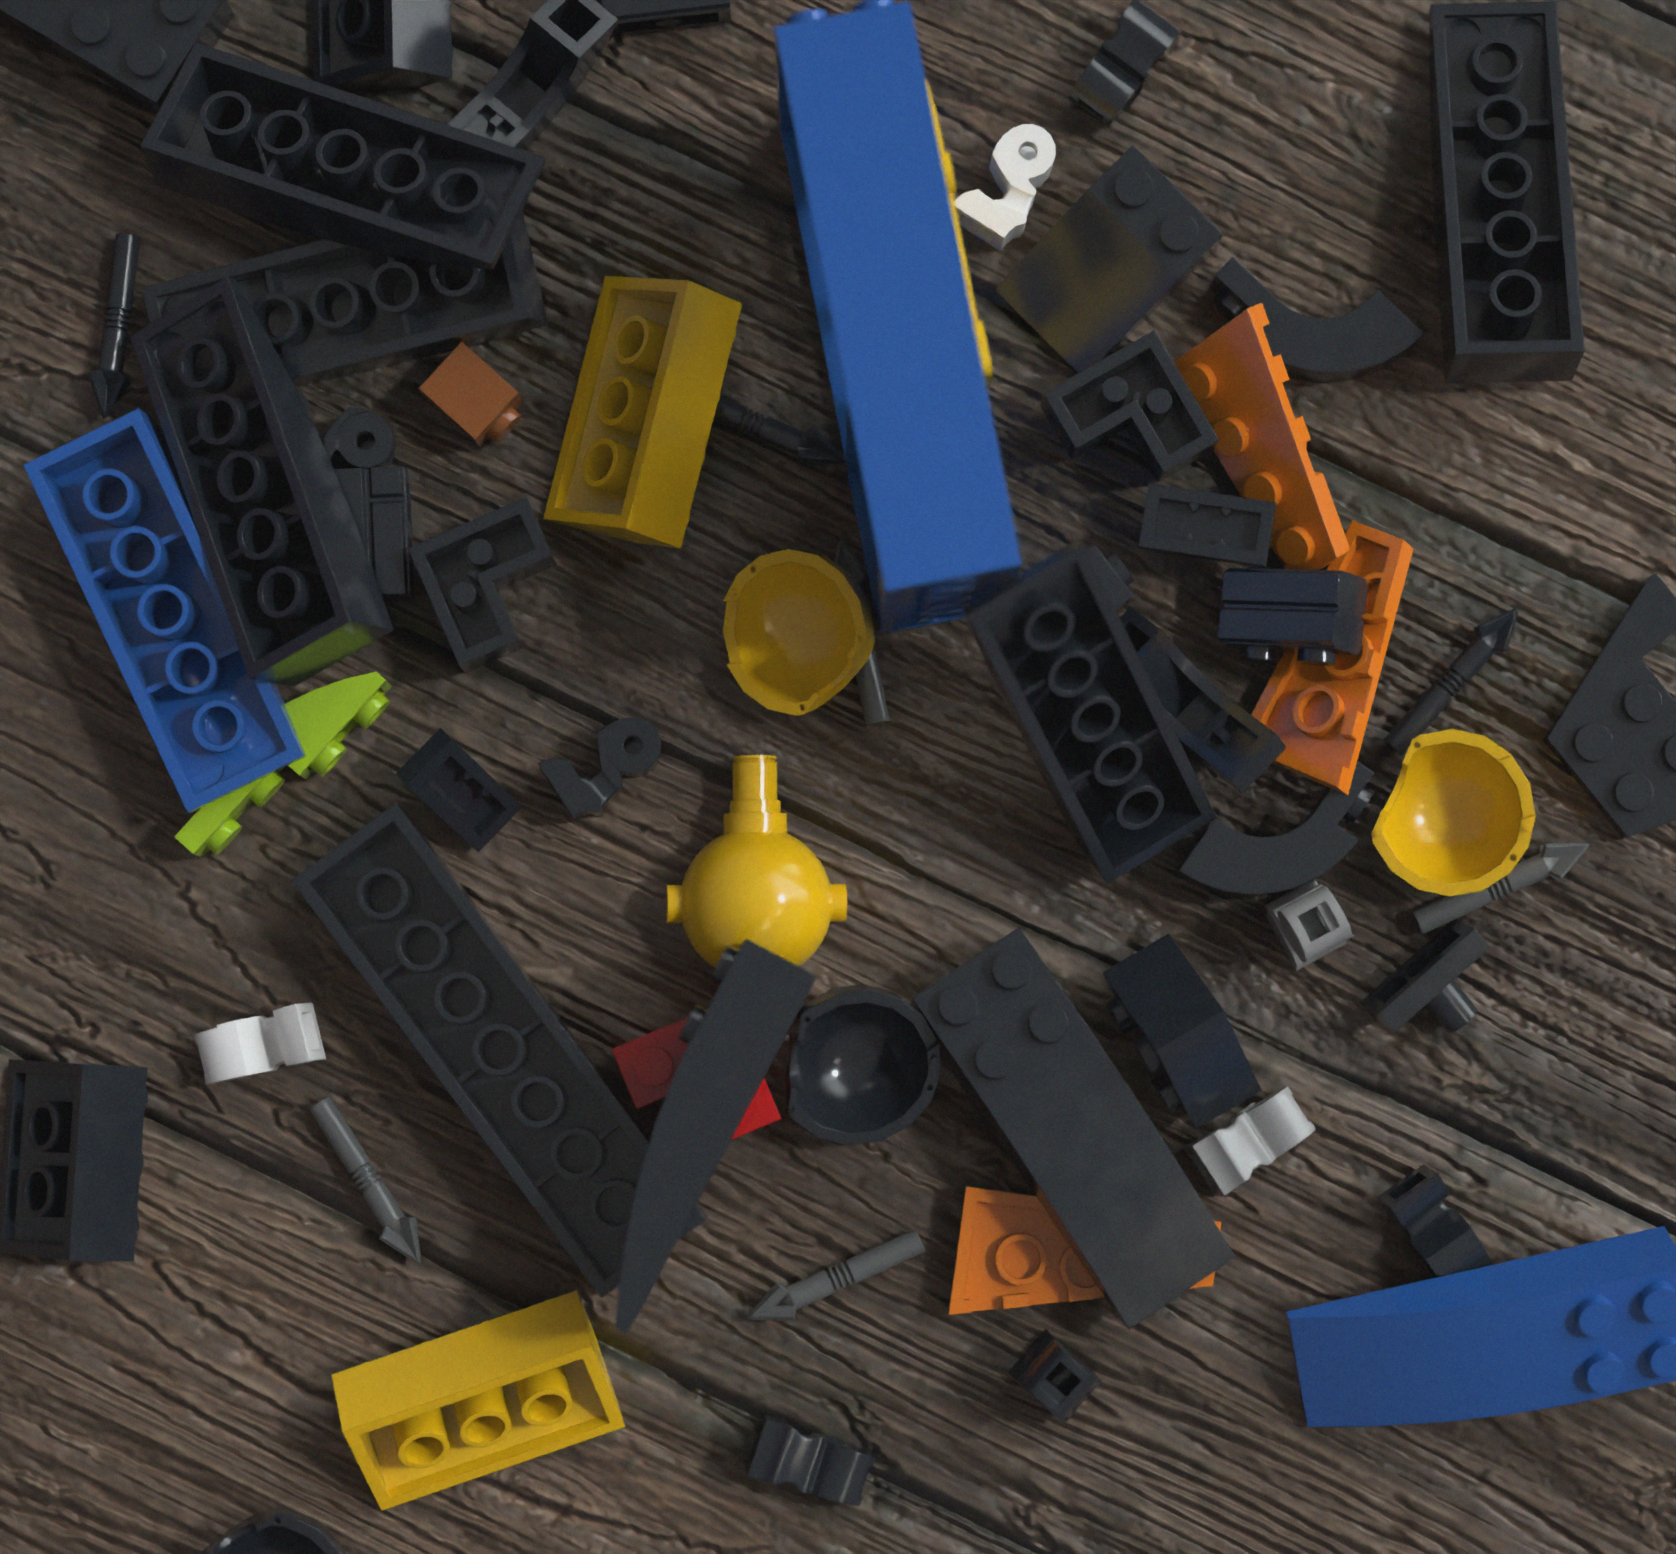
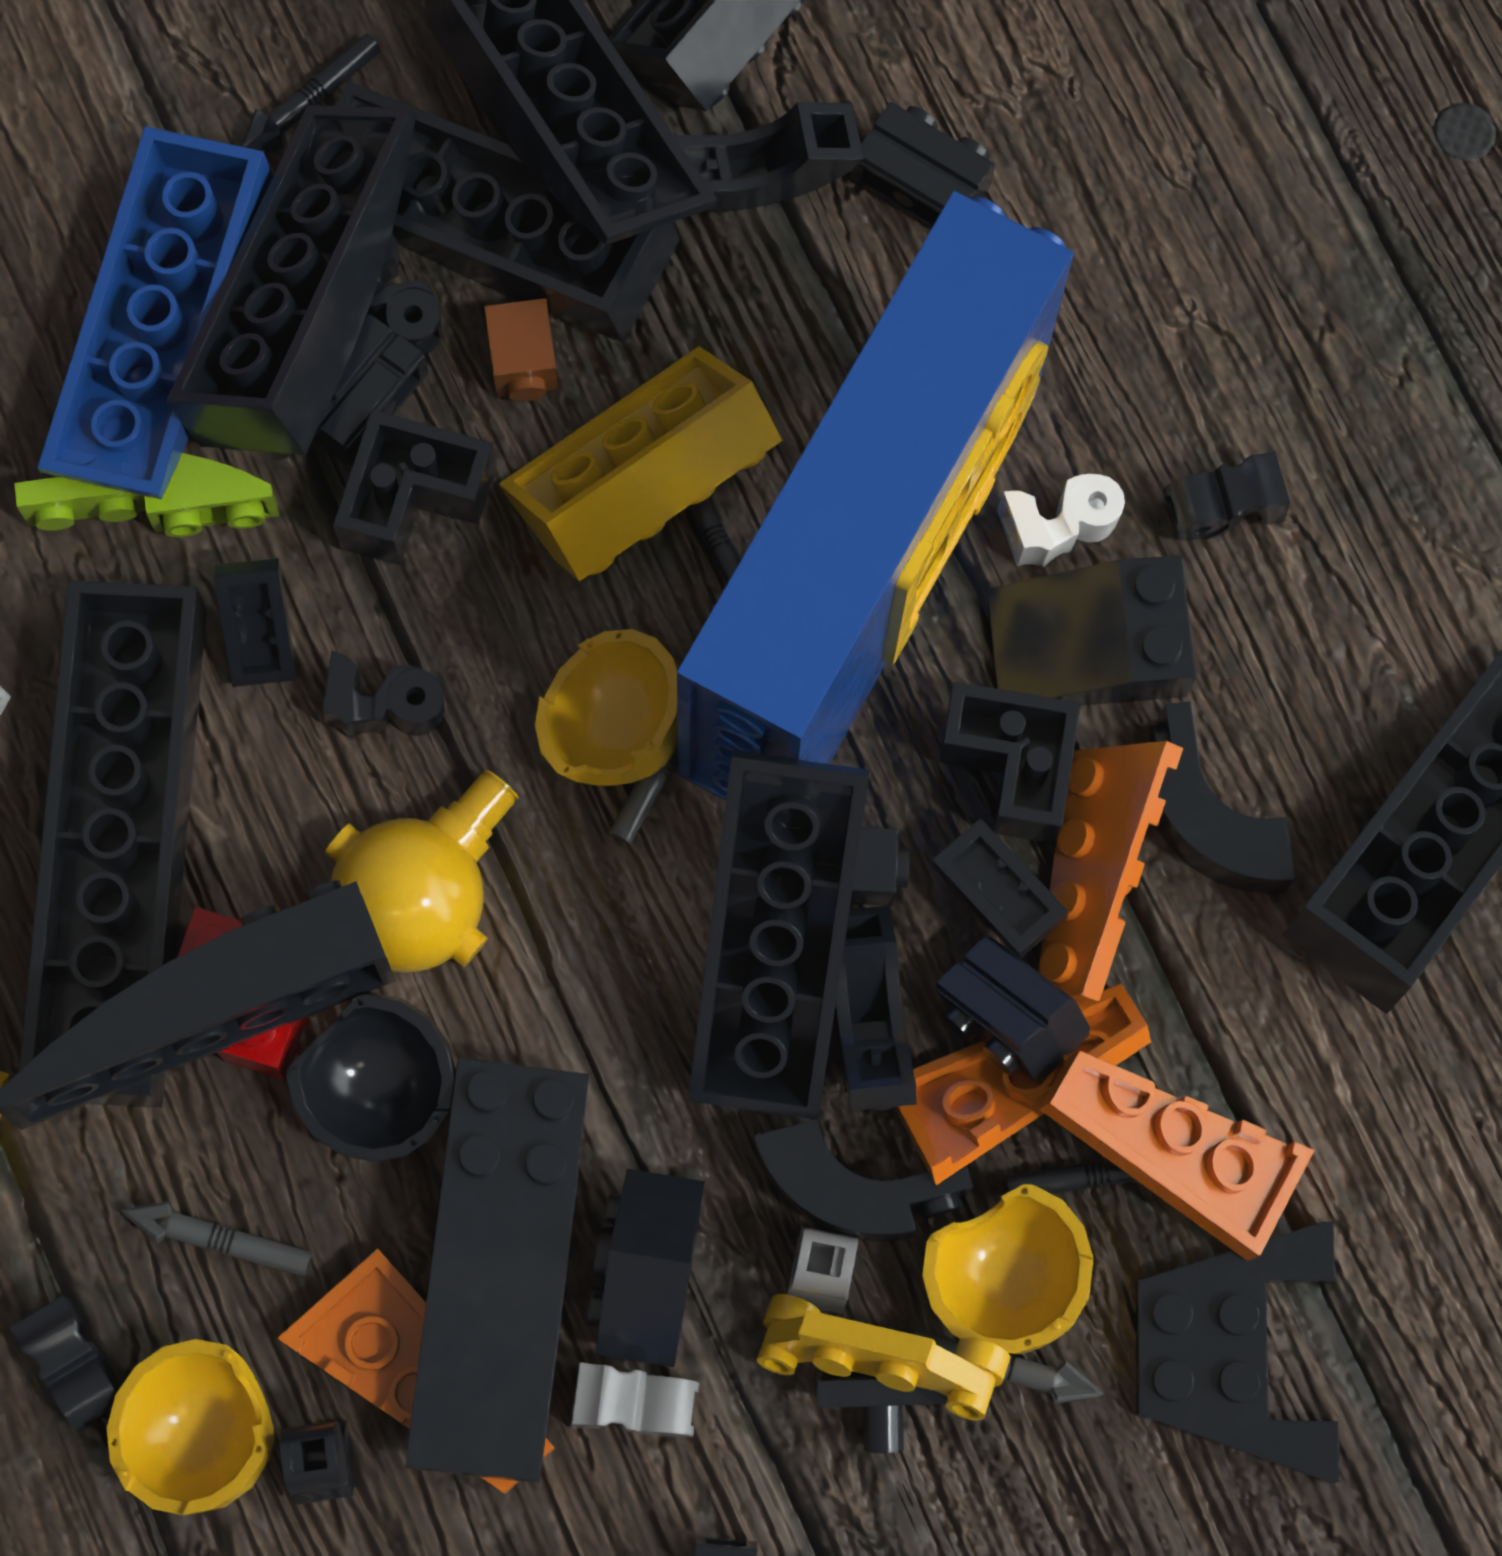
camera: 40 degrees right, 10 degrees down
none -> yellow cylinder [106,1339,275,1516]
none -> yellow plate [757,1294,1010,1421]
none -> orange wing [1039,1051,1315,1261]

